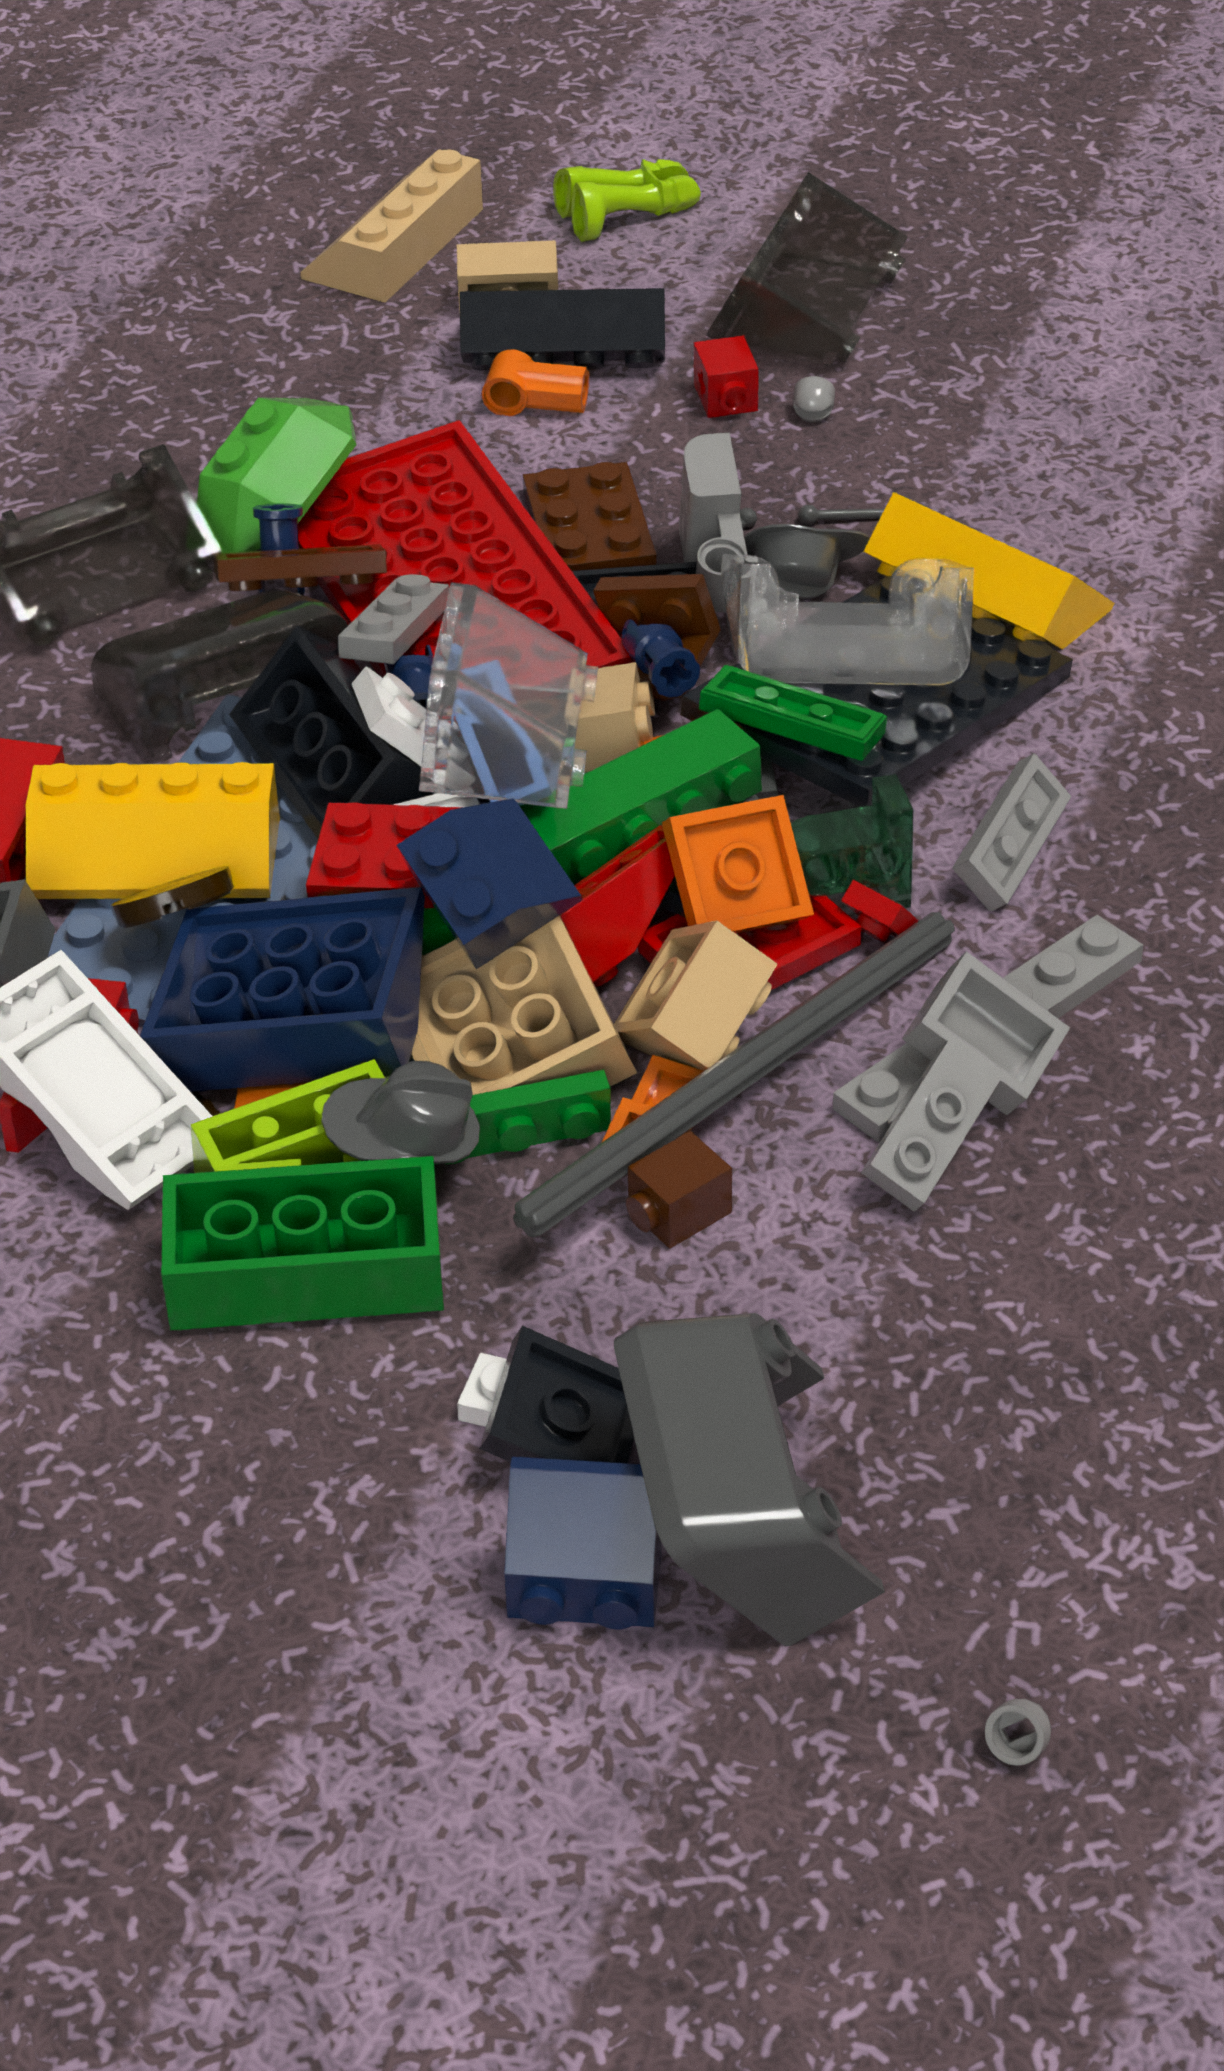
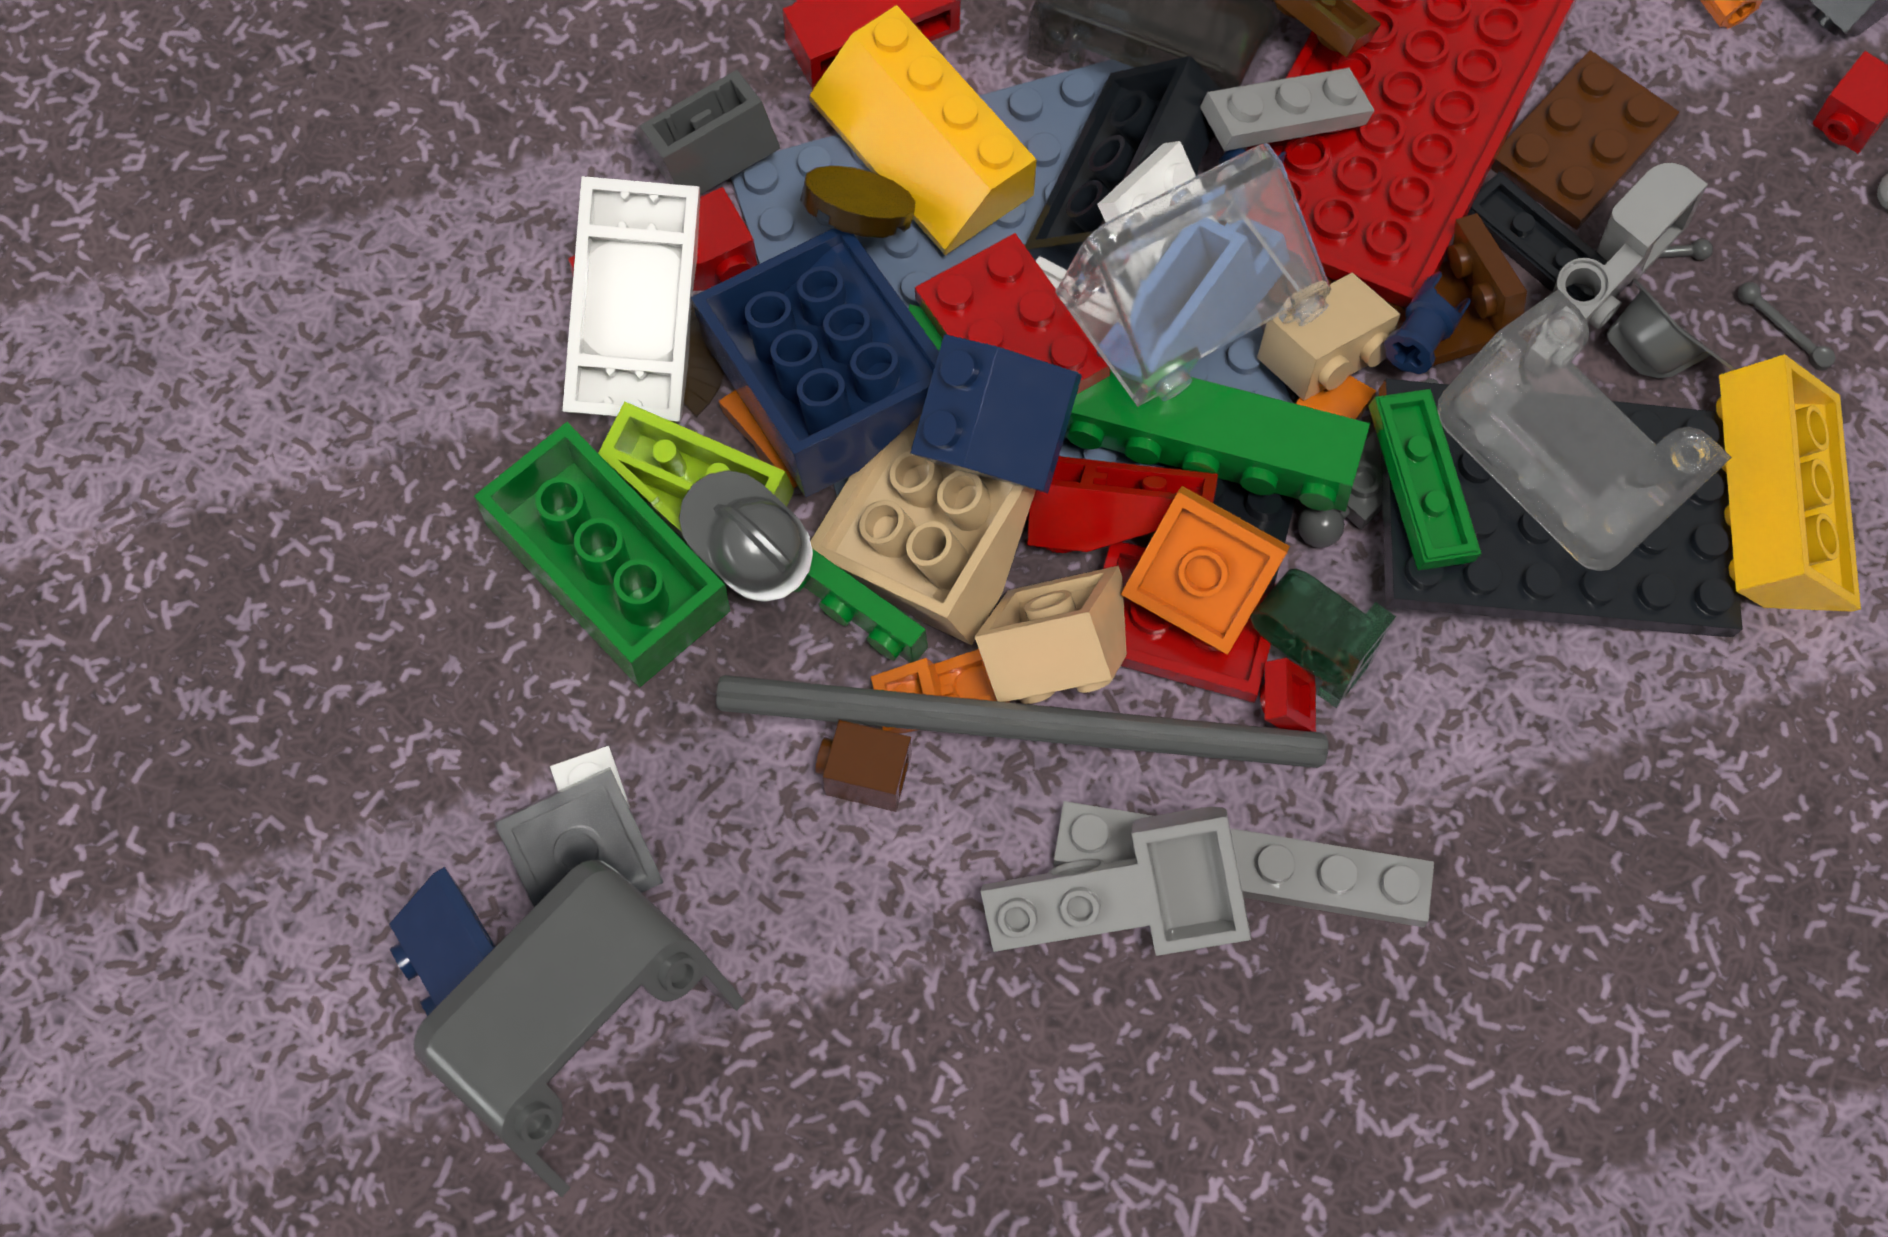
camera: 50 degrees right, 25 degrees up
light grey plate [952,753,1072,911] -> none

